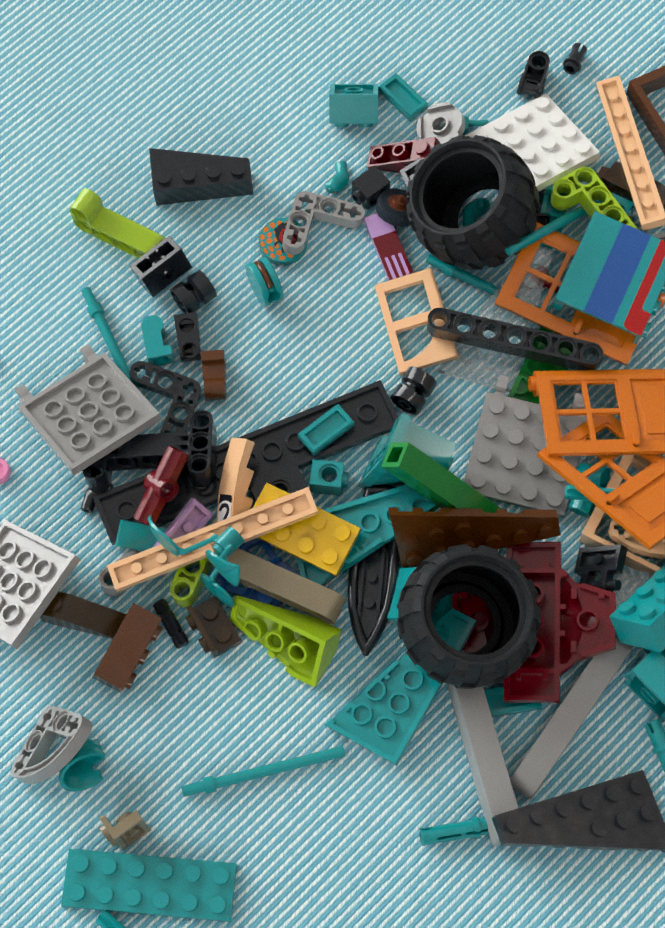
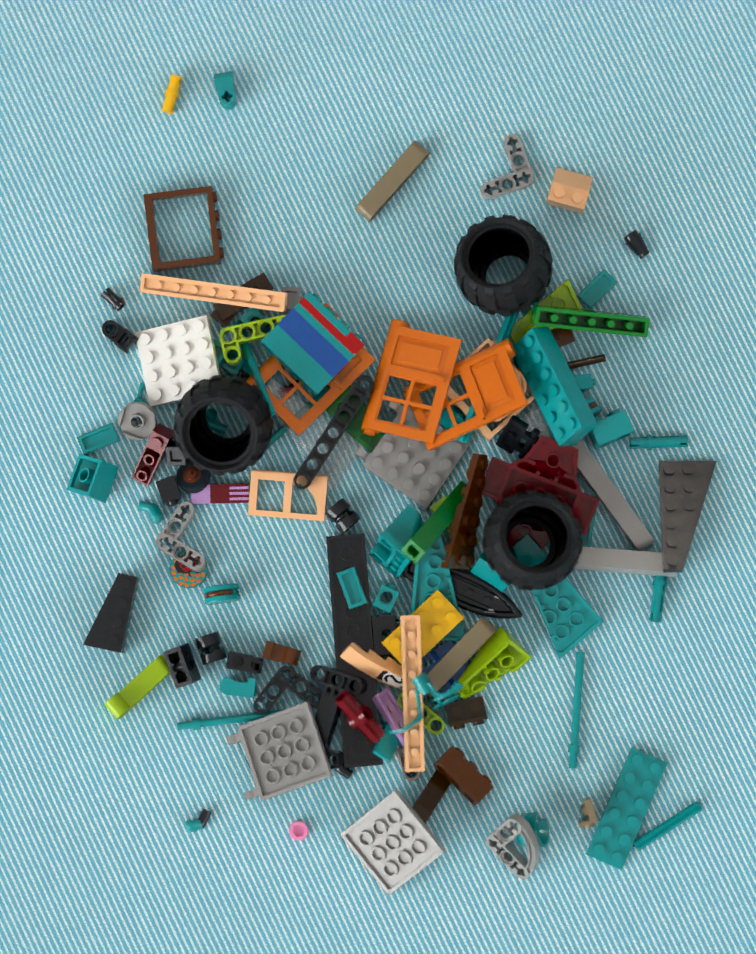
camera: 70 degrees left, 15 degrees up
black axle [153,599,189,649] -> none

